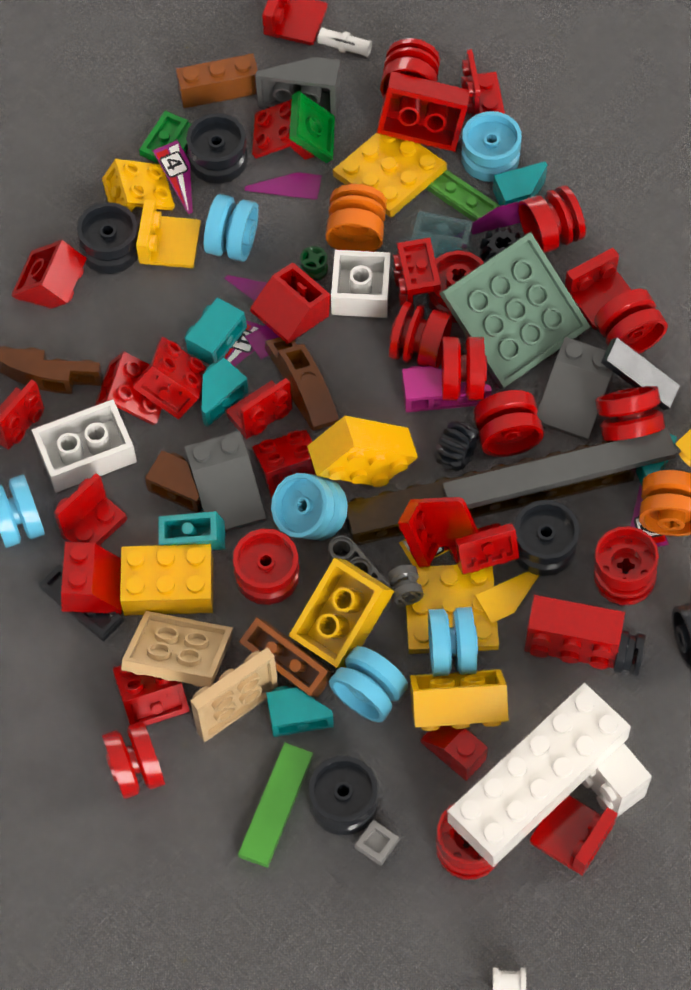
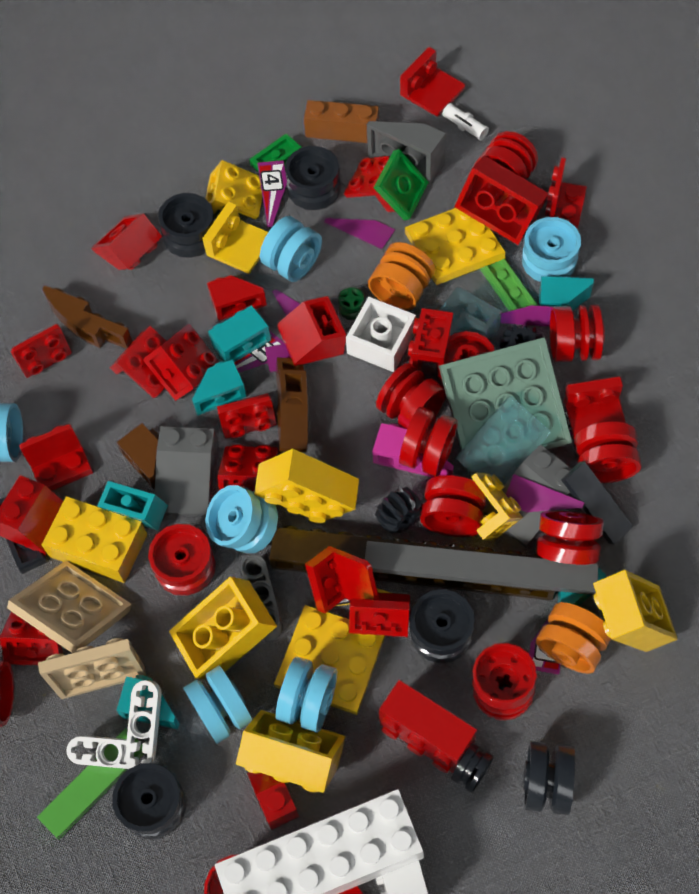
camera: 25 degrees right, 0 degrees up
white brick [31,399,137,493] -> none
dark orange brick [239,617,335,698] -> none
light grey plate [355,820,399,866] -> none
dark grey wheel [388,565,424,606] -> none
yellow sticker [475,571,539,624] -> none
none -> white beam [67,680,162,769]
none -> red slope [207,275,267,321]
none -> clear light blue plate [455,396,551,485]
none -> yellow bracket [471,473,523,540]
none -> magenta sticker [506,474,584,512]

